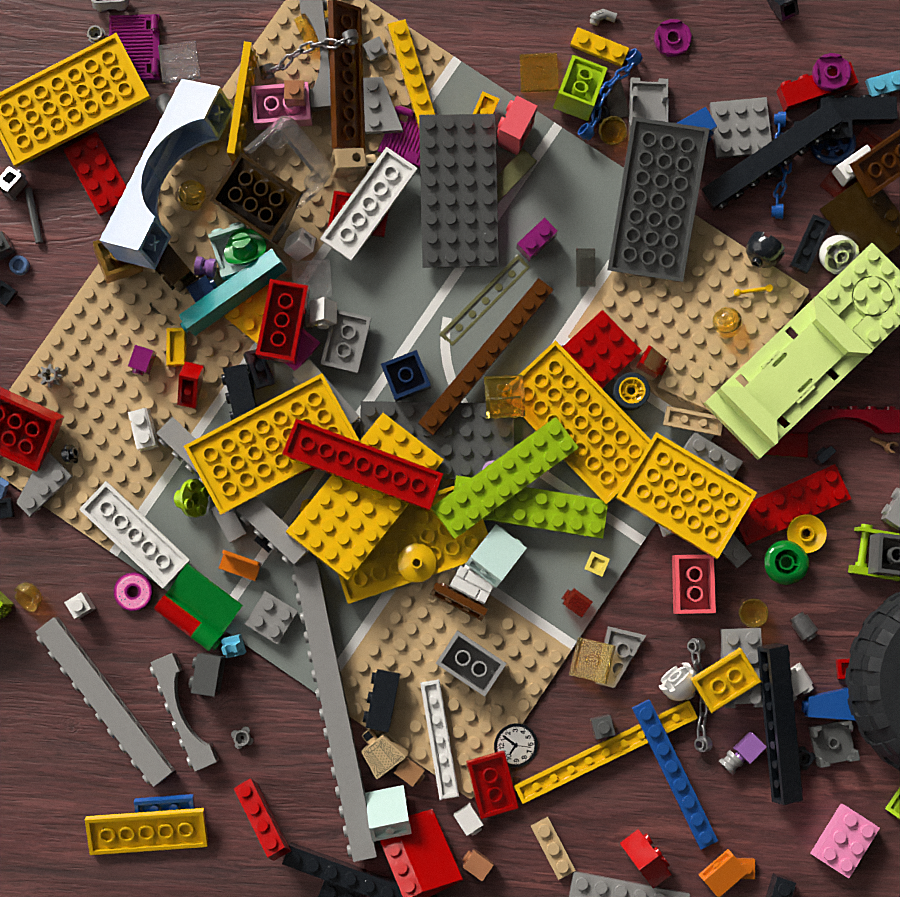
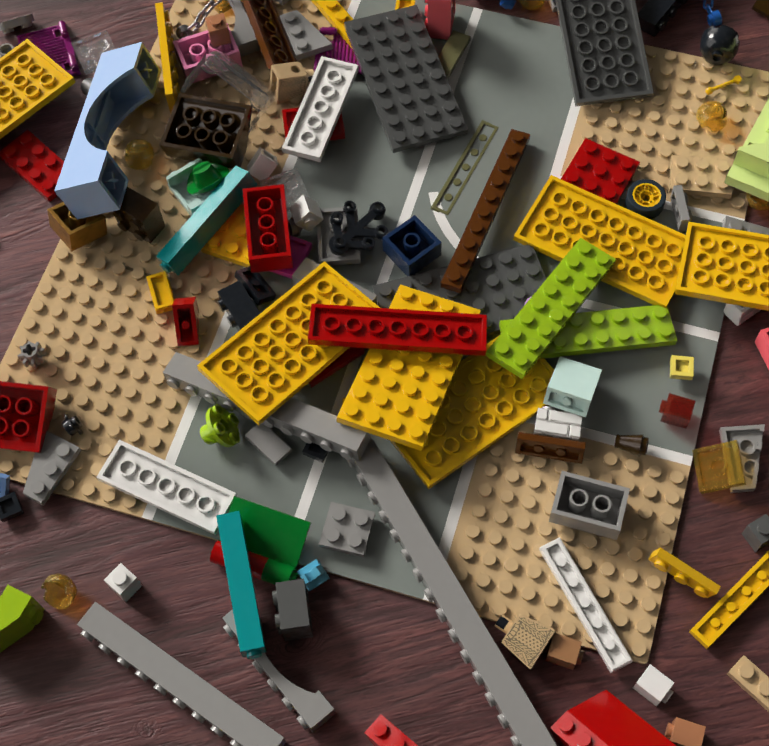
camera: 15 degrees left, 20 degrees down
tile [113,572,153,611] -> none
magenta brick [128,345,157,376] -> none
white brick [128,408,159,452] -> none
dark blue brick [186,275,218,303] -> none
medium lavender wheel [194,256,217,278] -> none
orange panel [219,550,262,581] -> none
light grey plate [231,726,253,749] -> none
black brick [363,669,401,732] -> none
light aqua panel [365,785,412,842] -> none
yellow dish [397,544,436,583] -> none
red plate [466,750,518,819] -> none
clear yellow slope [484,375,525,419] -> none
sticker [494,723,538,768] -> none
magenta brick [516,217,558,262] -> none
clear smoke tile [576,248,596,287] -> none
red slope [635,345,667,379] -> none
tan plate [663,406,723,437] -> none
black plate [789,214,831,274] -> none
none -> teal brick [216,511,266,659]
none -> black plant [329,201,388,255]
none -> dark brown cone [614,434,649,457]
none -> yellow plate [648,547,721,598]
none -> light grey plate [670,185,692,232]

